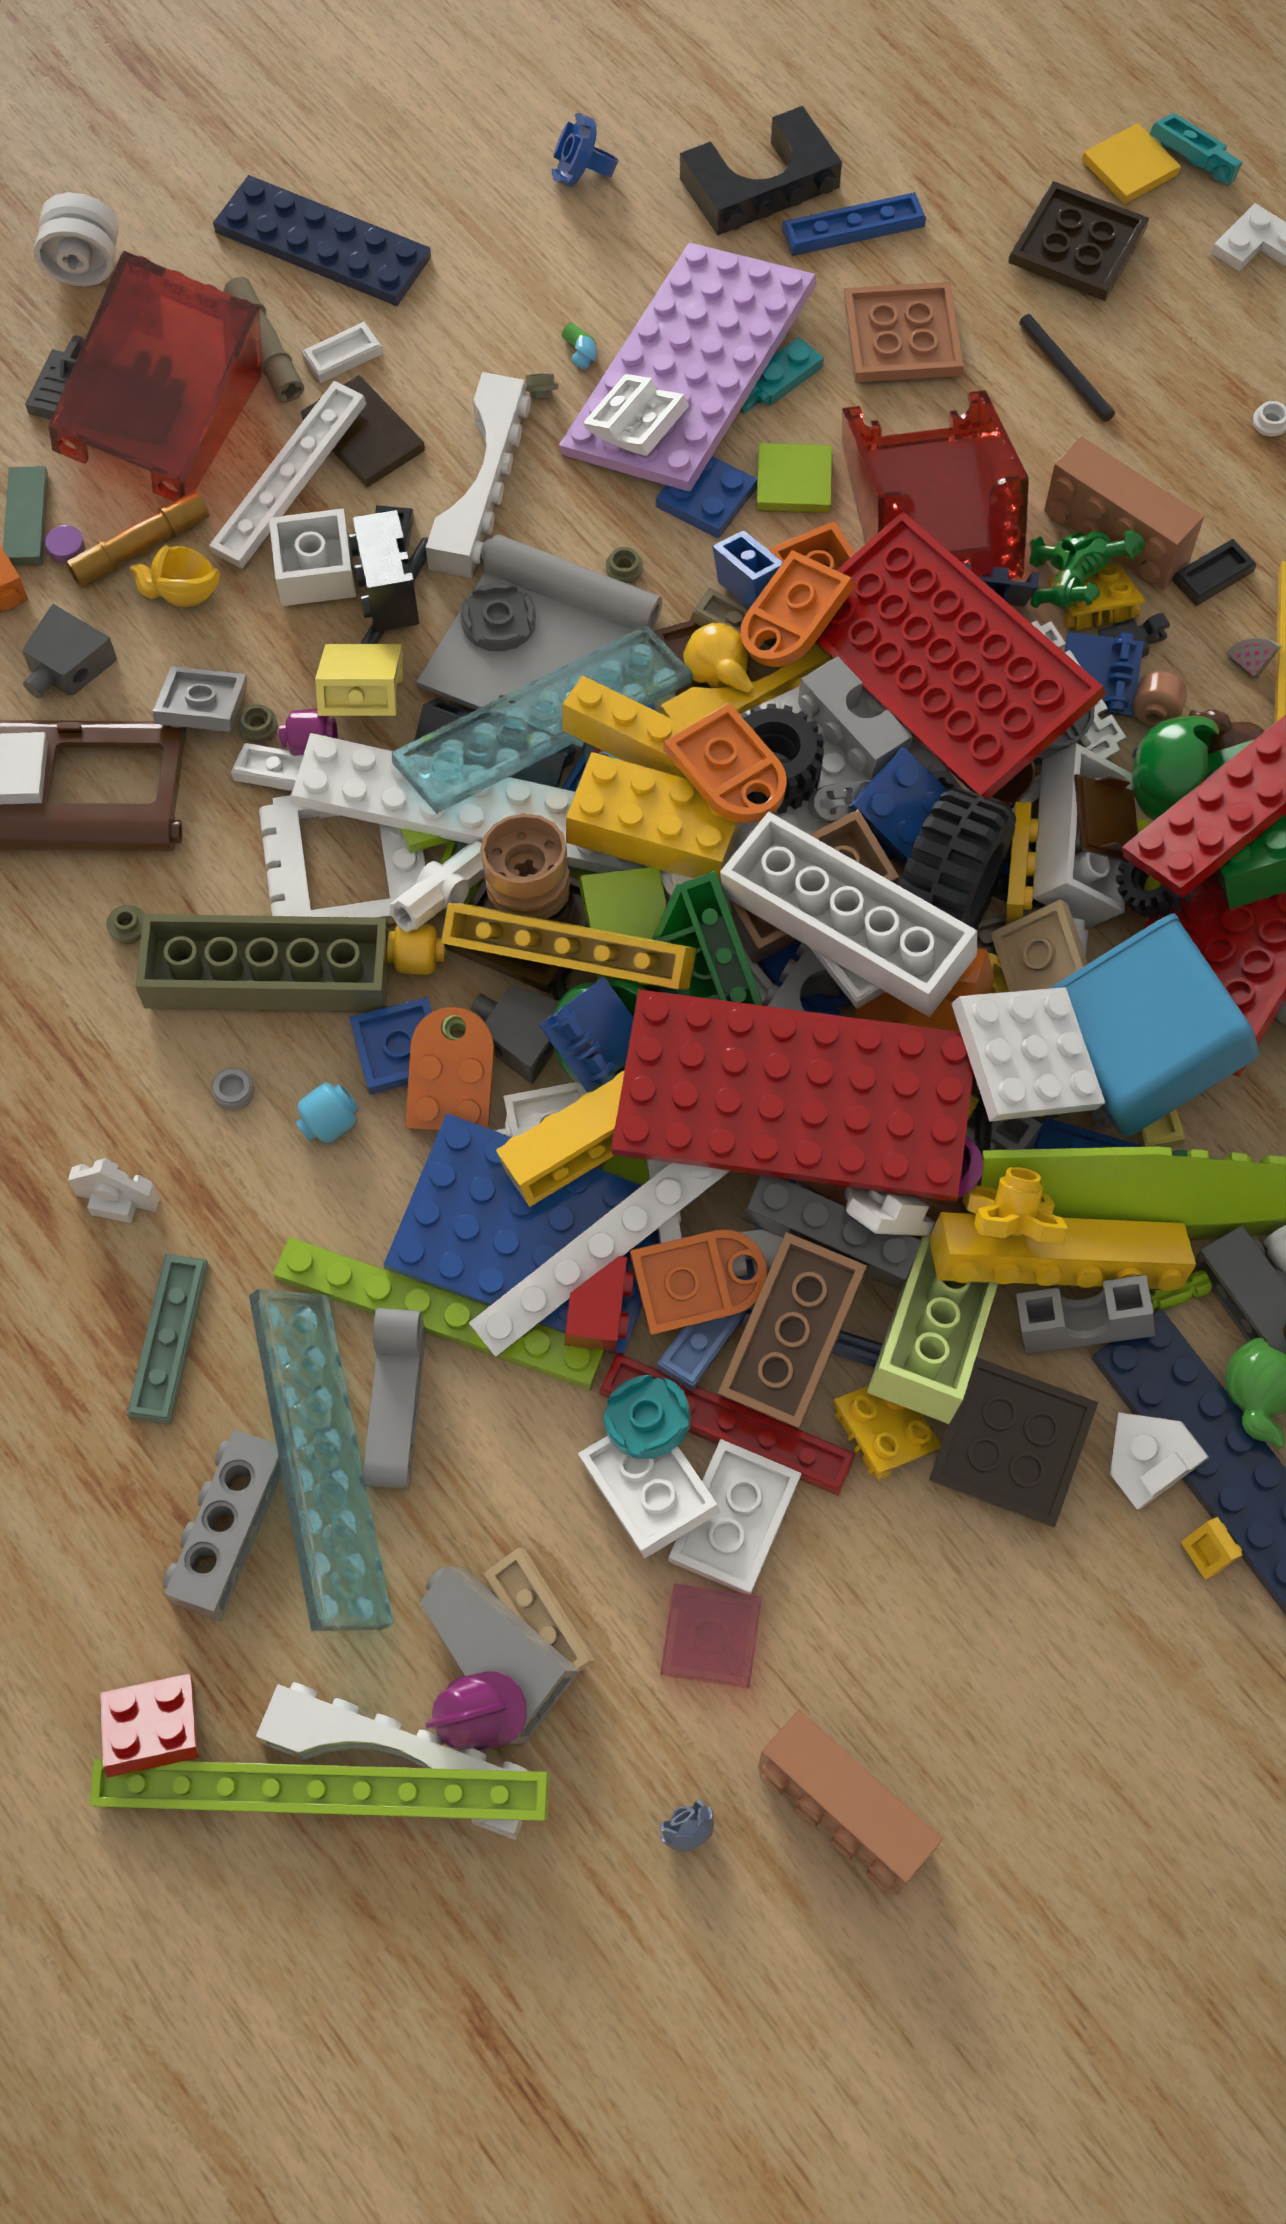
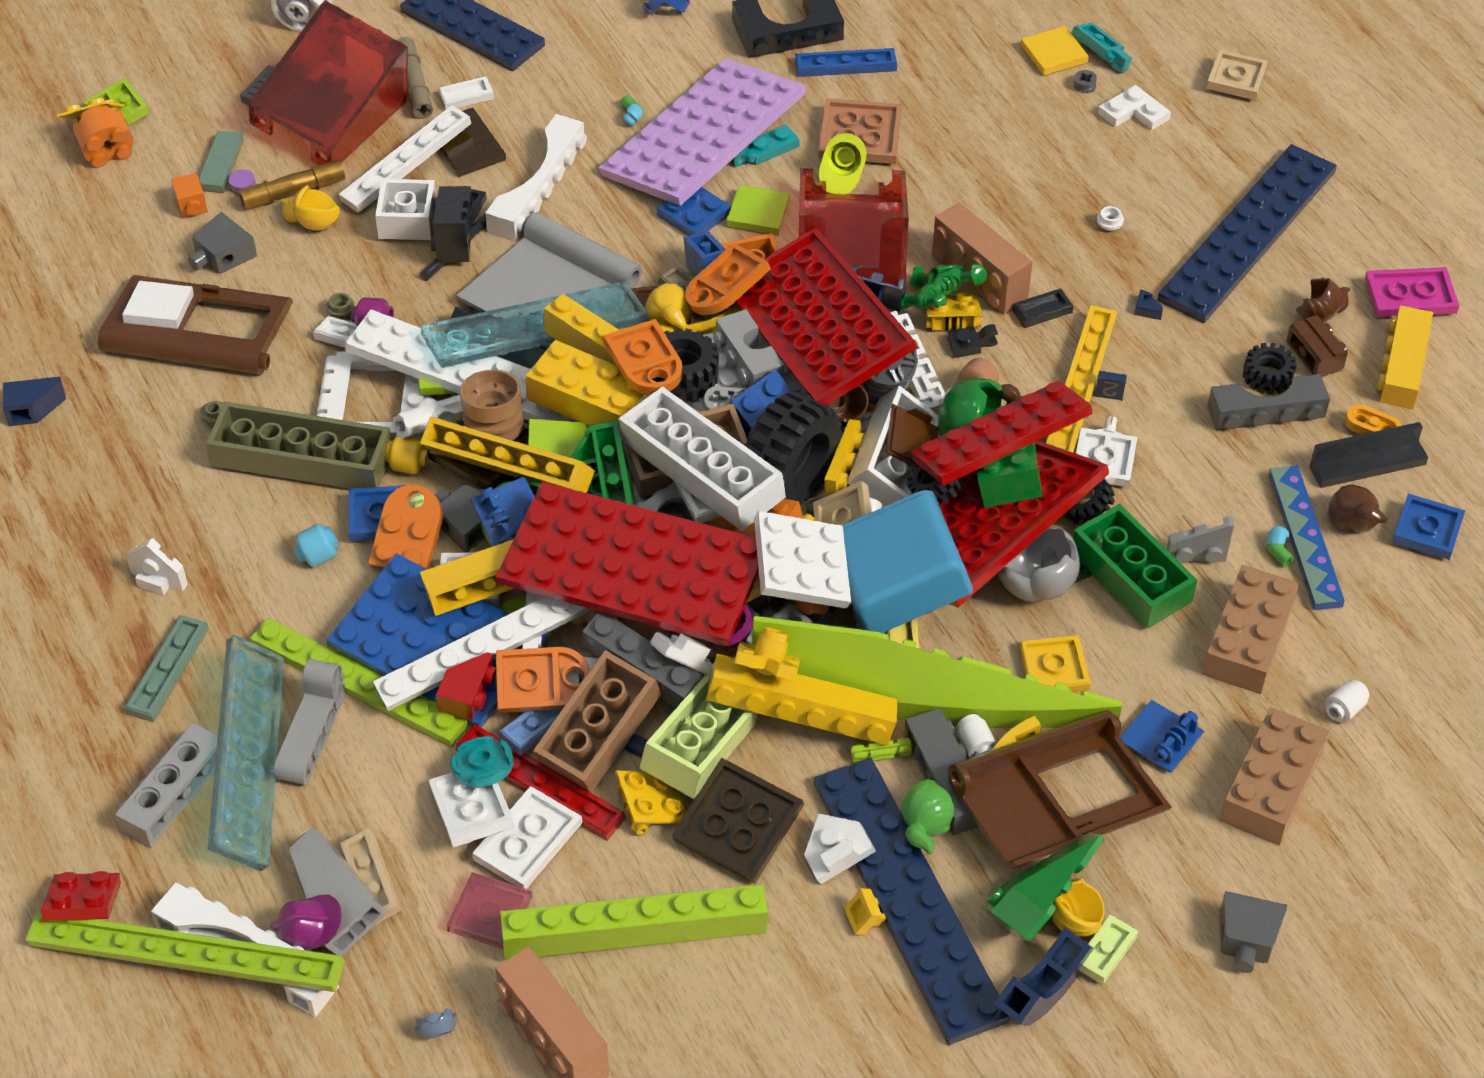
camera: 10 degrees right, 15 degrees down
light grey plate [153,666,247,732] -> none
light grey tile [211,1068,254,1111] -> none
light yellow panel [315,644,404,716] -> none
dark grey tile [461,583,536,651] -> none
olive plate [525,373,559,398] -> none
white slope [583,374,689,456] -> none
olive plate [606,547,643,583] -> none
dark brown plate [1008,181,1149,301] -> none
light grey arch [1016,1275,1155,1354] -> none
black bar [1019,314,1115,422] -> none
blue hinge [1064,632,1144,717] -> none
light grey tile [1226,638,1282,677] -> none
none -> lime brick [500,884,768,960]
none -> neon yellow piece [819,133,867,195]
none -> dark grey bush [1074,70,1097,93]

